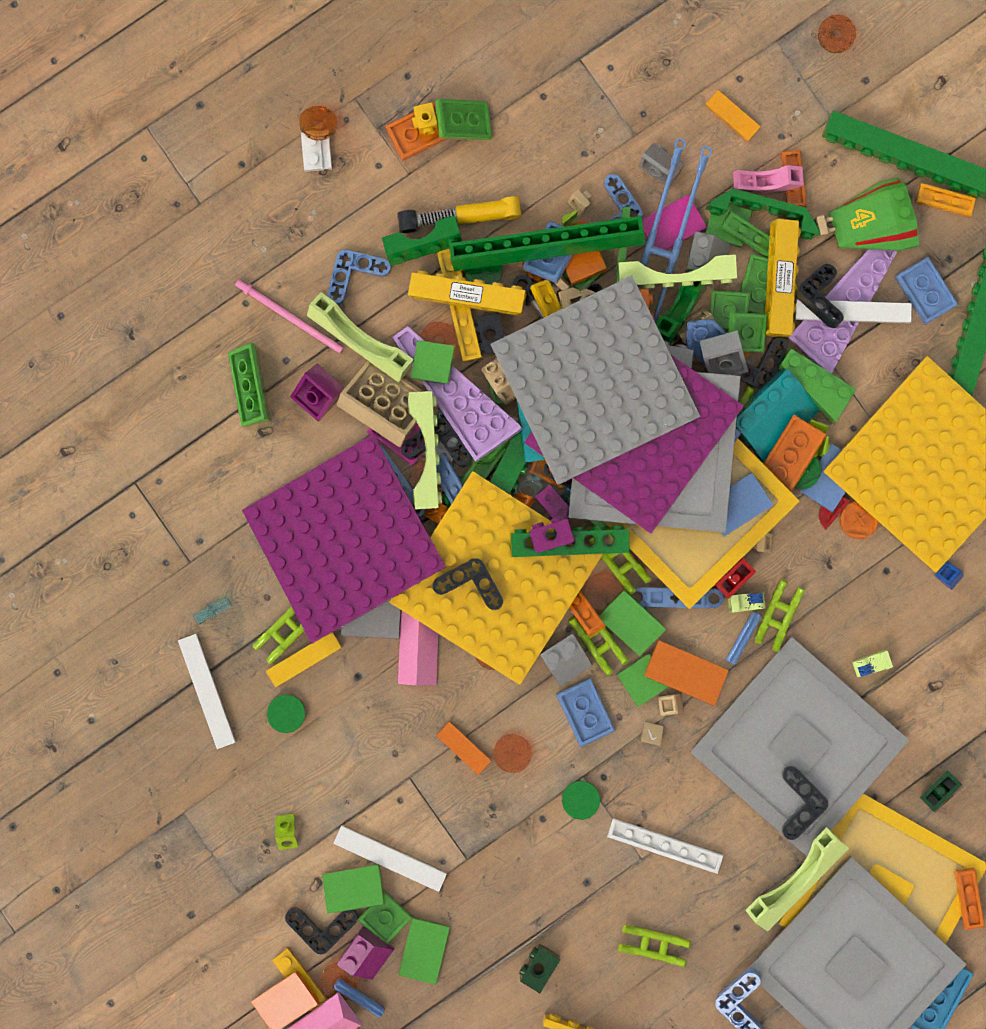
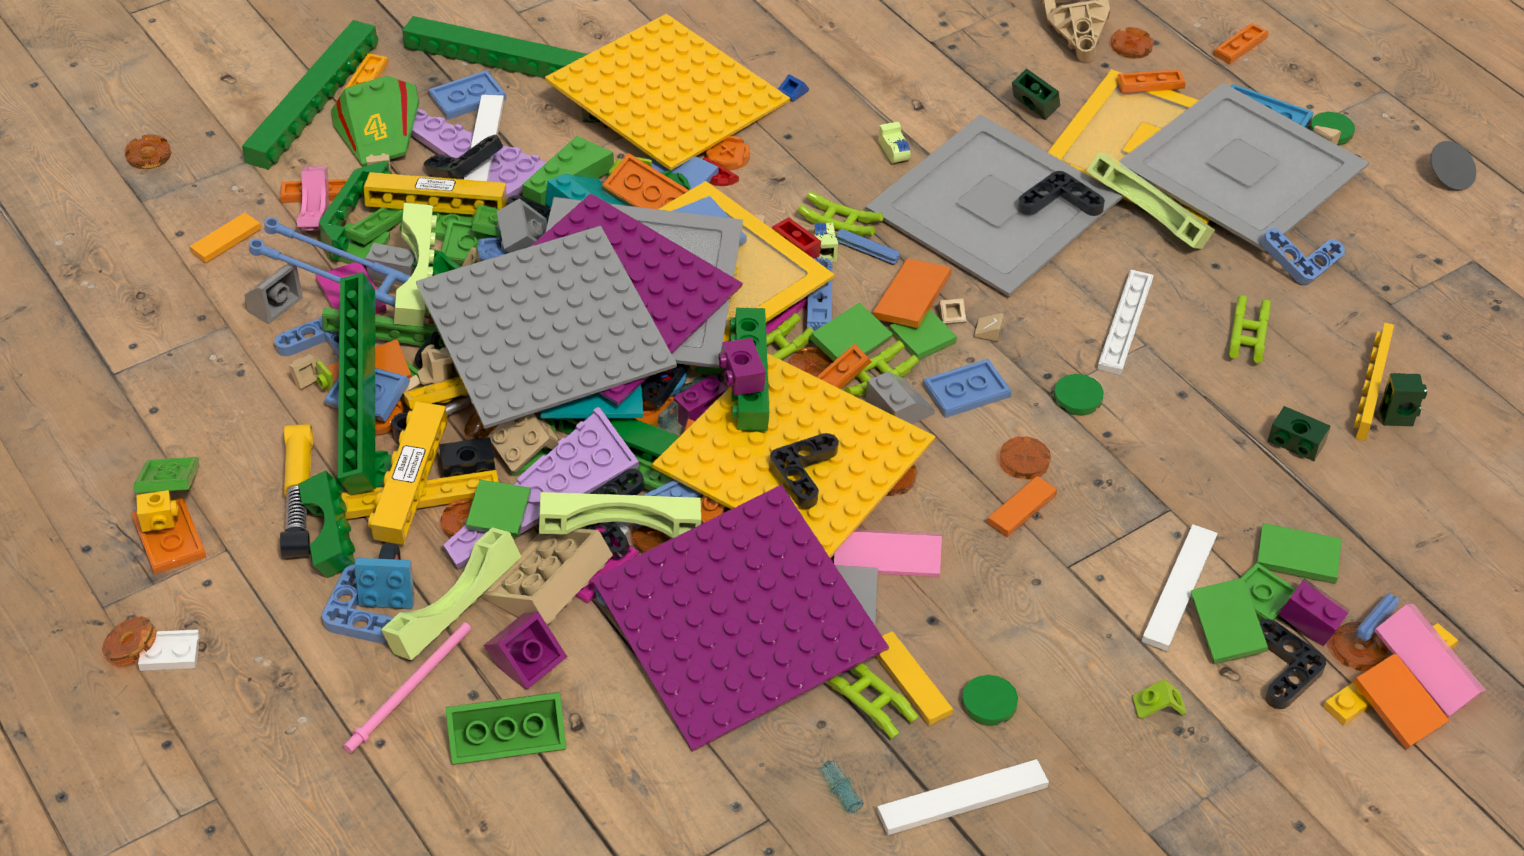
camera: 90 degrees left, 40 degrees down
none -> dark azure plate [355,543,415,609]

